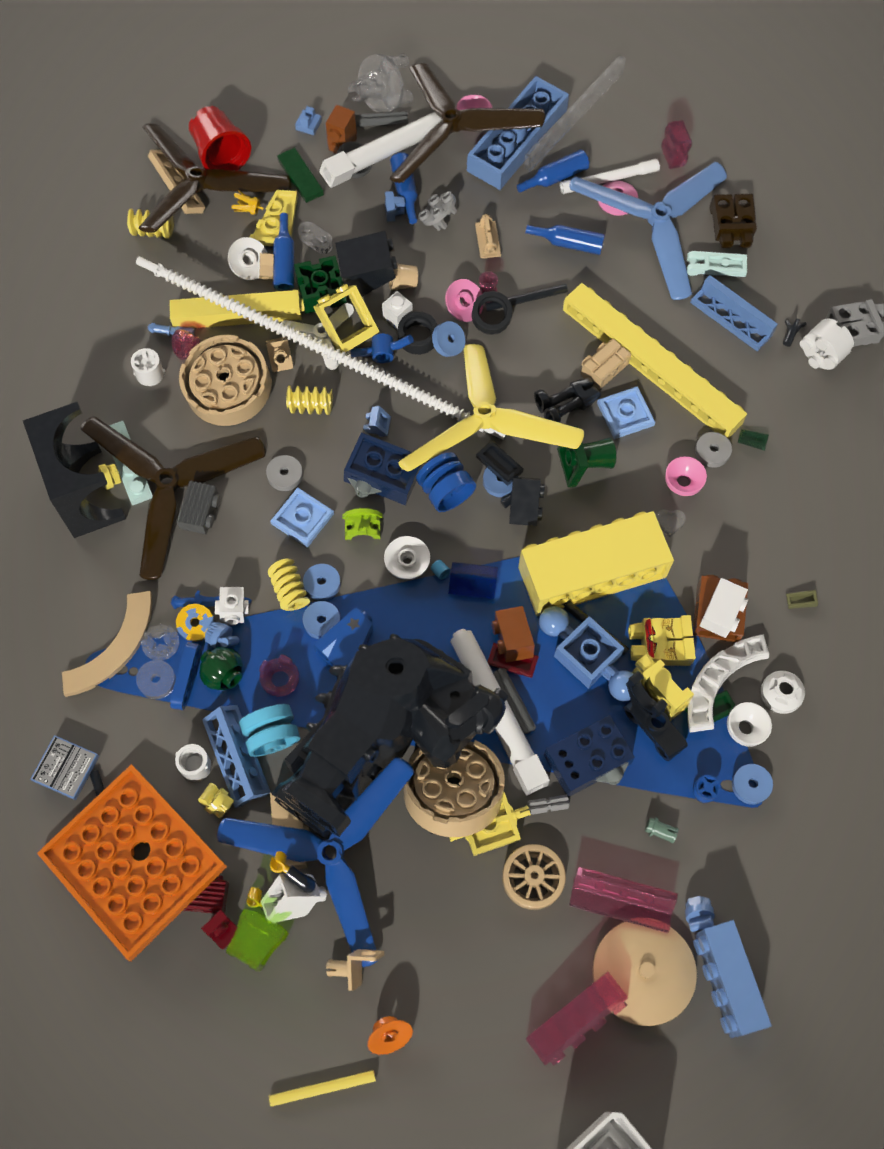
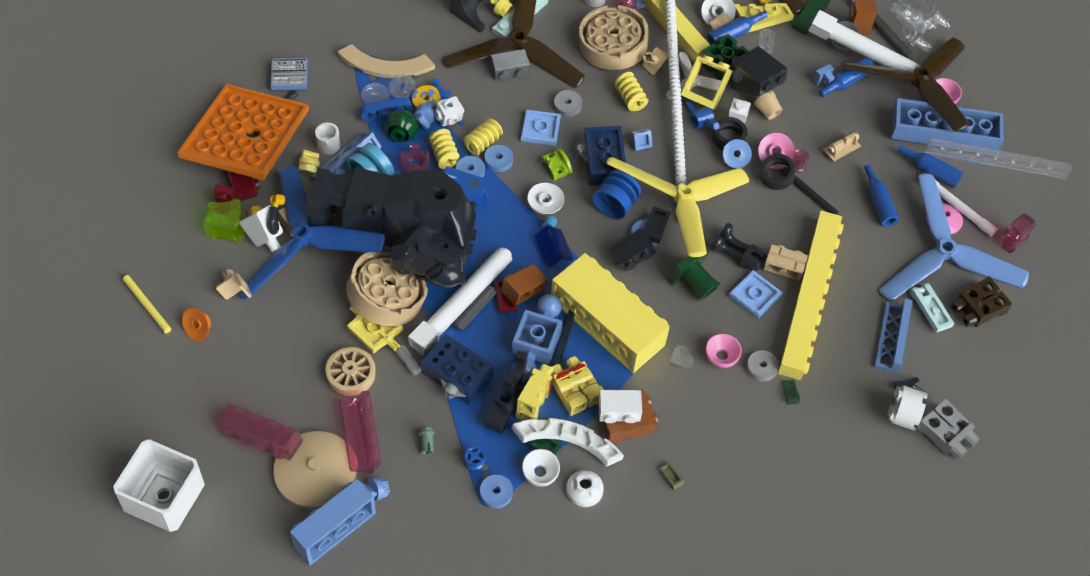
camera: 60 degrees right, 10 degrees down
light grey plate [418,191,457,231] -> none
none -> light yellow piece [428,129,459,169]

